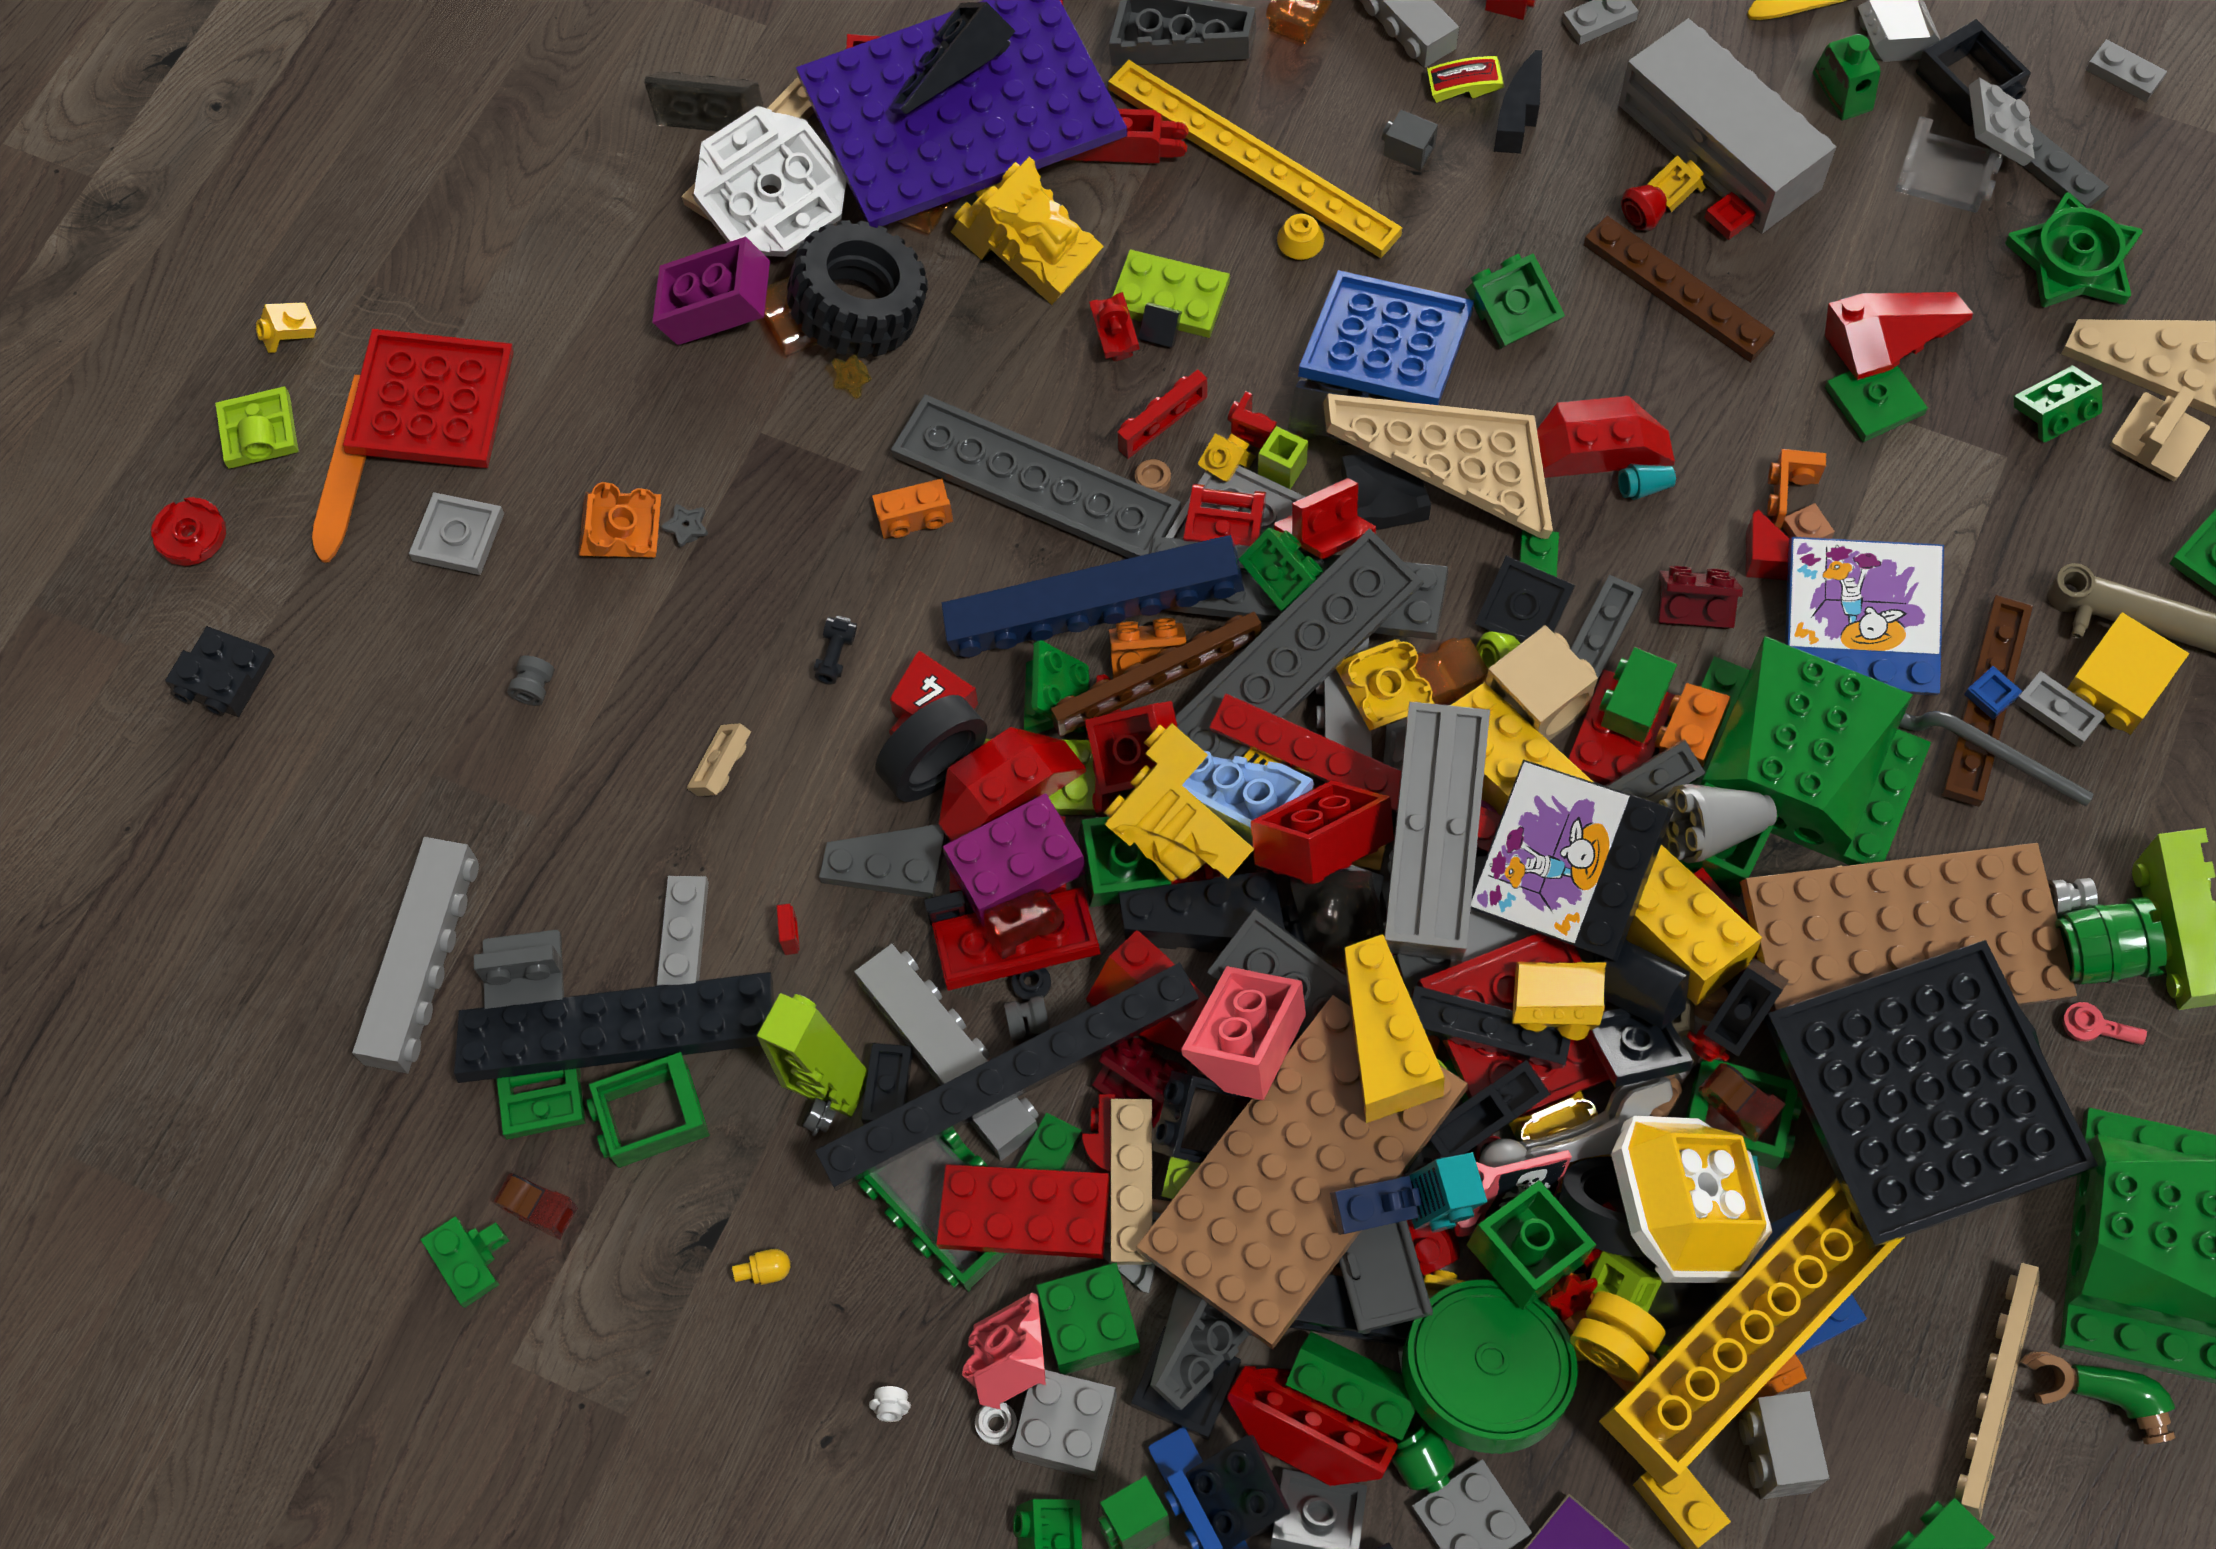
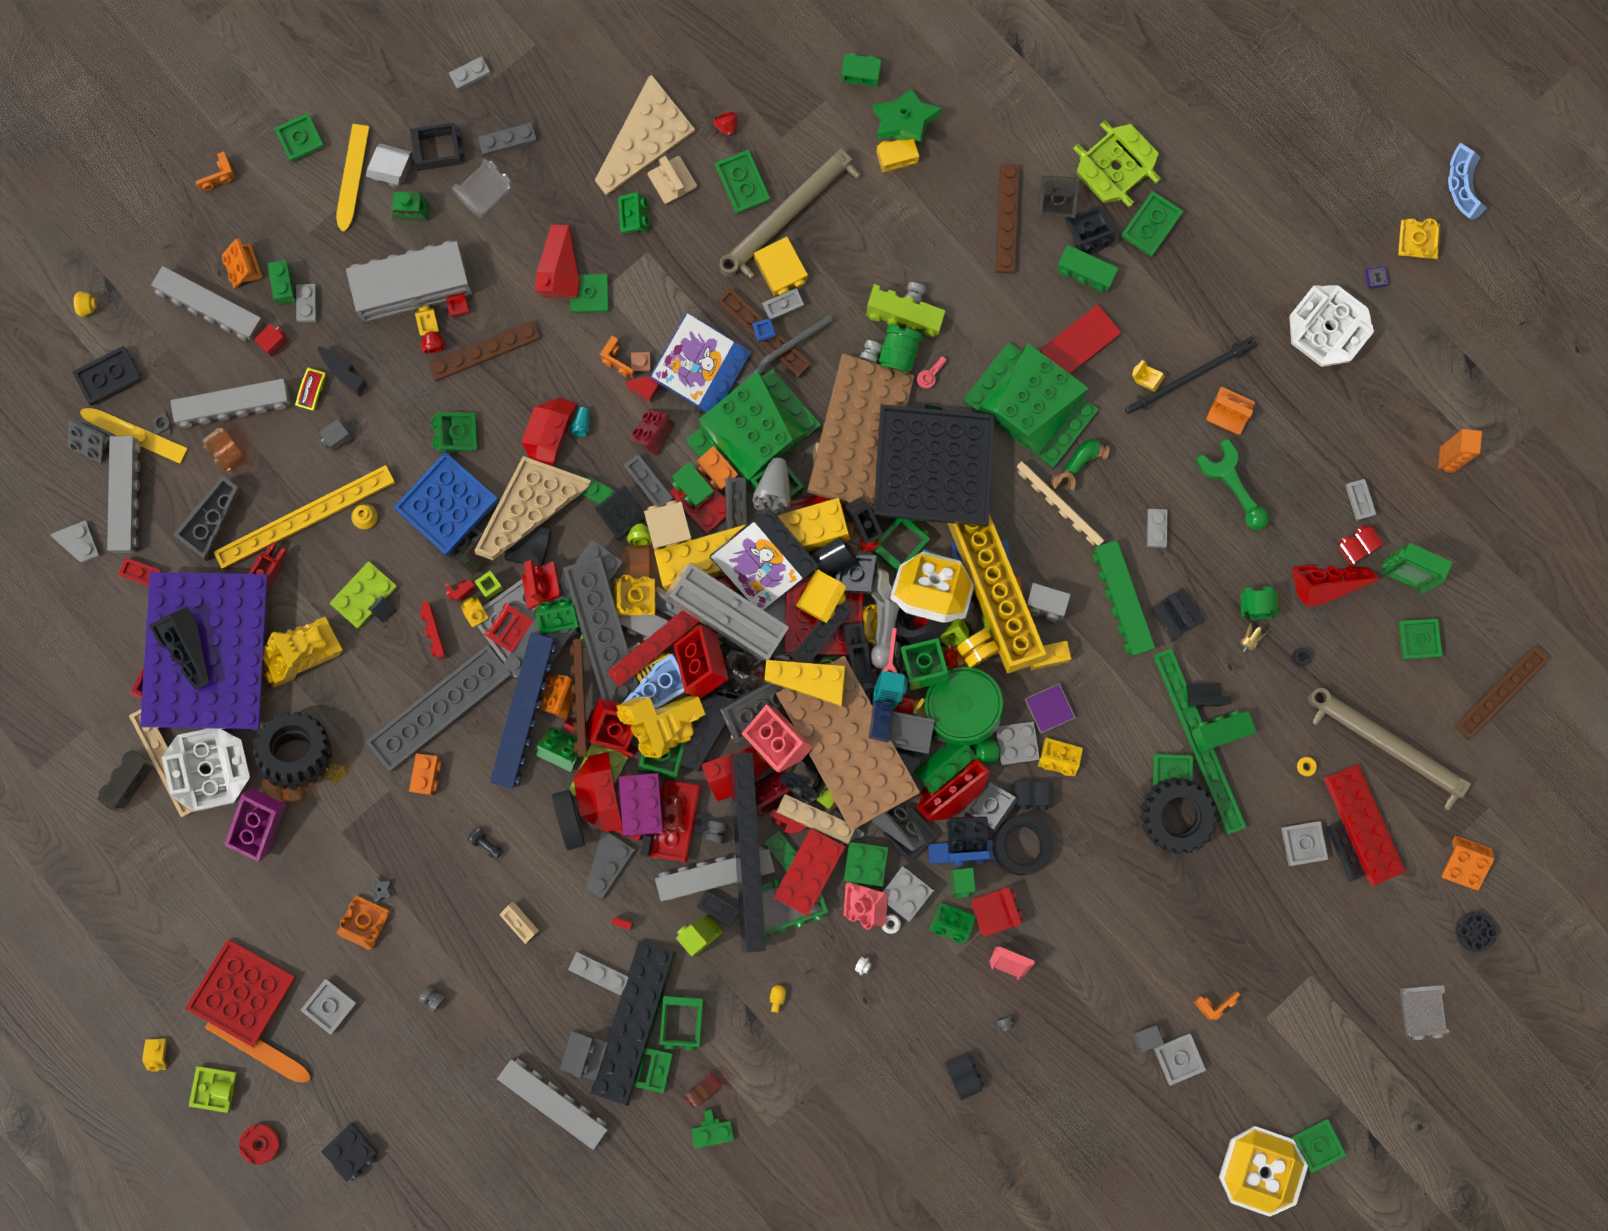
camera: 75 degrees left, 15 degrees up
dark grey plate [802,1097,836,1136] -> none
red torso [889,650,978,735] -> none
red hips [1089,292,1140,362] -> none
medium nougat tile [1135,459,1171,494] -> none
clear red leg [1699,1063,1786,1142] -> none
light grey plate [1969,77,2035,166] -> none
green plate [2005,192,2143,307] -> none

